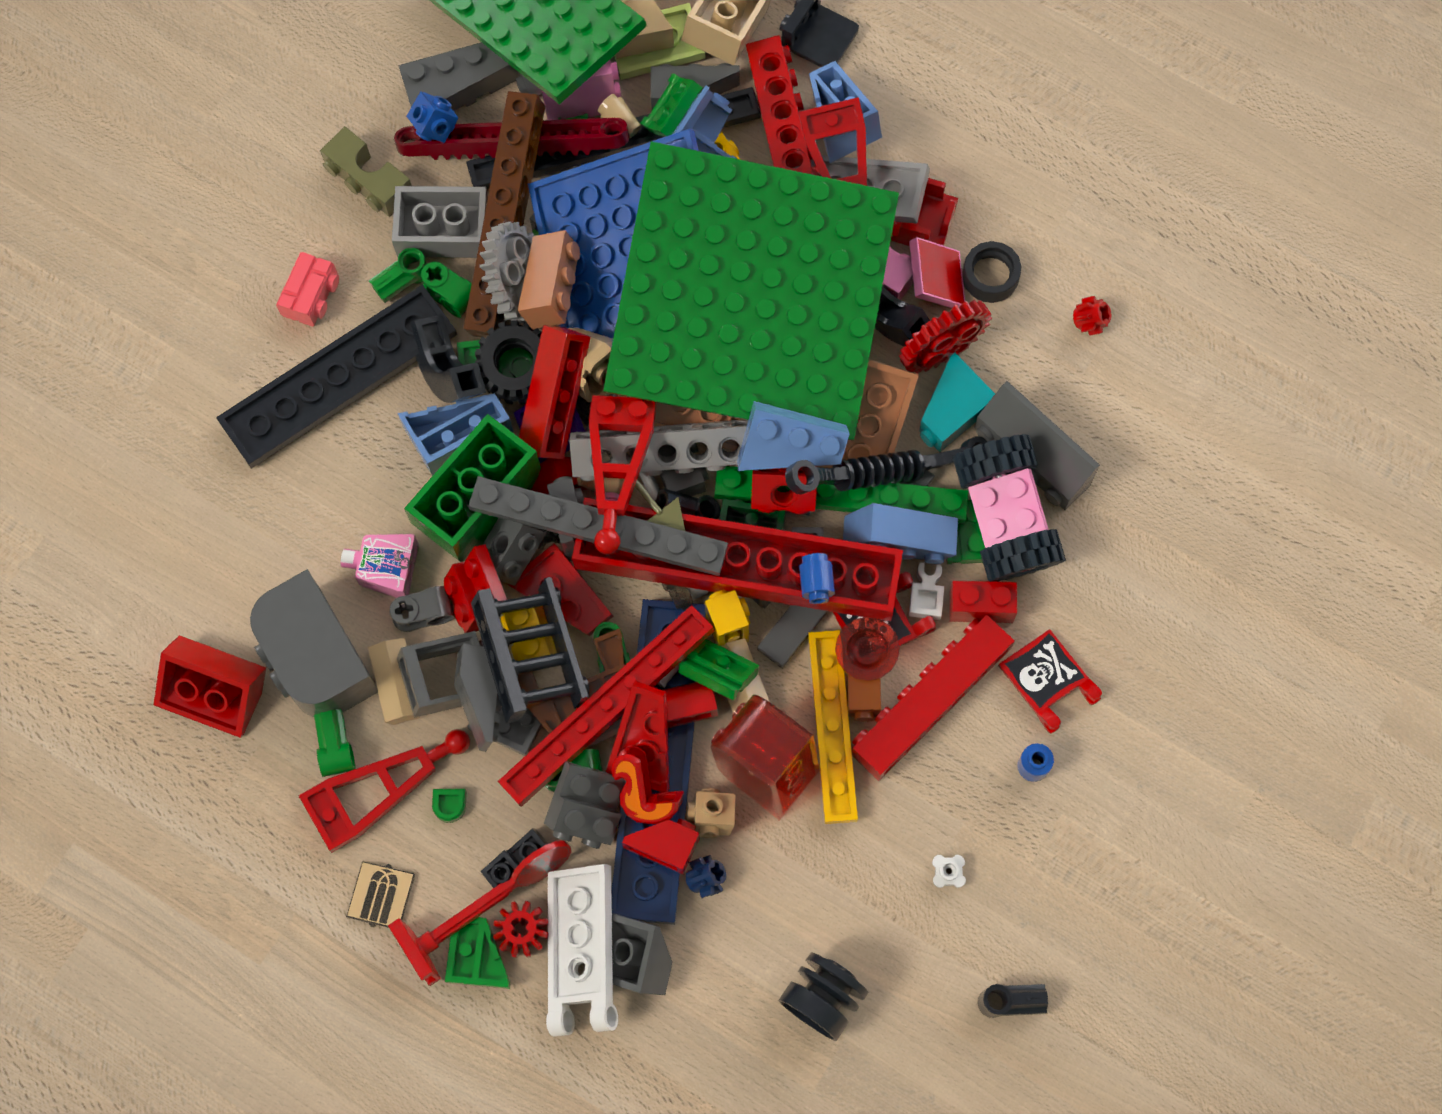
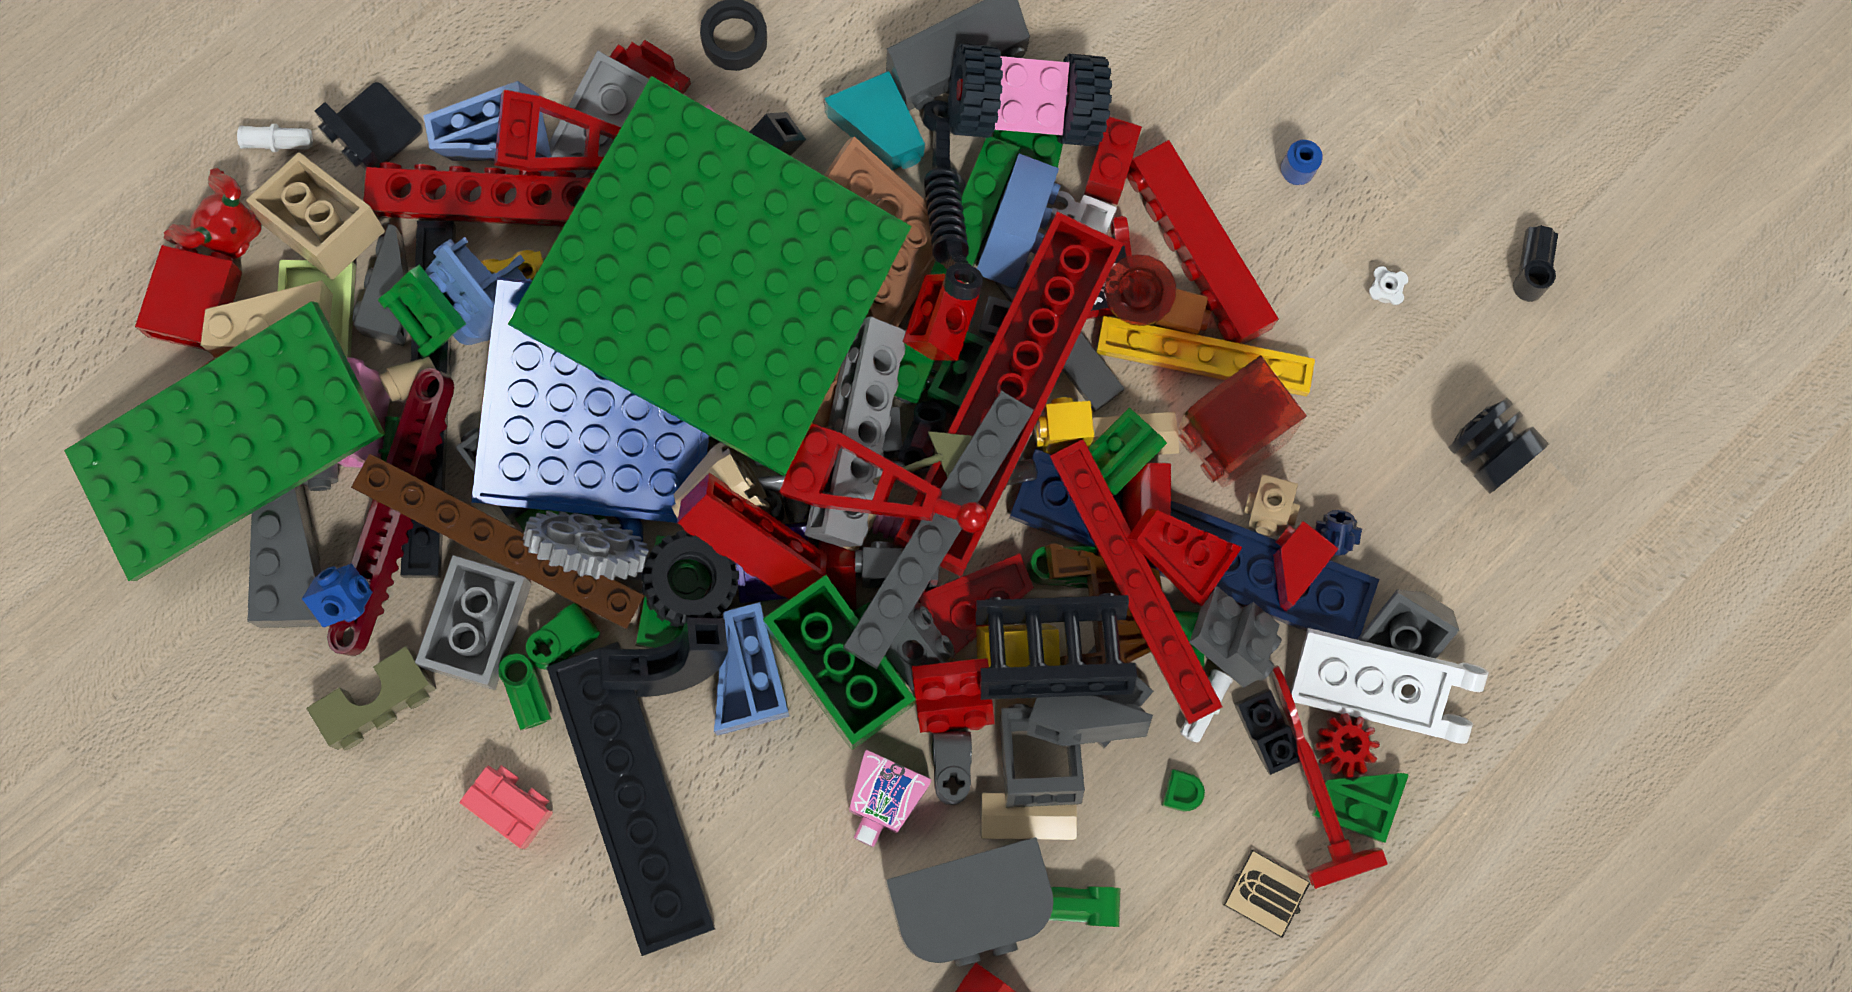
camera: 85 degrees left, 5 degrees up
red plate [298,729,470,853] -> none
nougat brick [518,230,580,329] -> none
red animal [612,745,684,824] -> none
medium blue wedge [737,401,850,471] -> none
blue brick [799,553,835,604] -> none
red gear [899,300,992,374] -> none
red tile [909,237,965,308] -> none
flag [998,629,1102,734] -> none
none -> white axle [1180,669,1233,743]

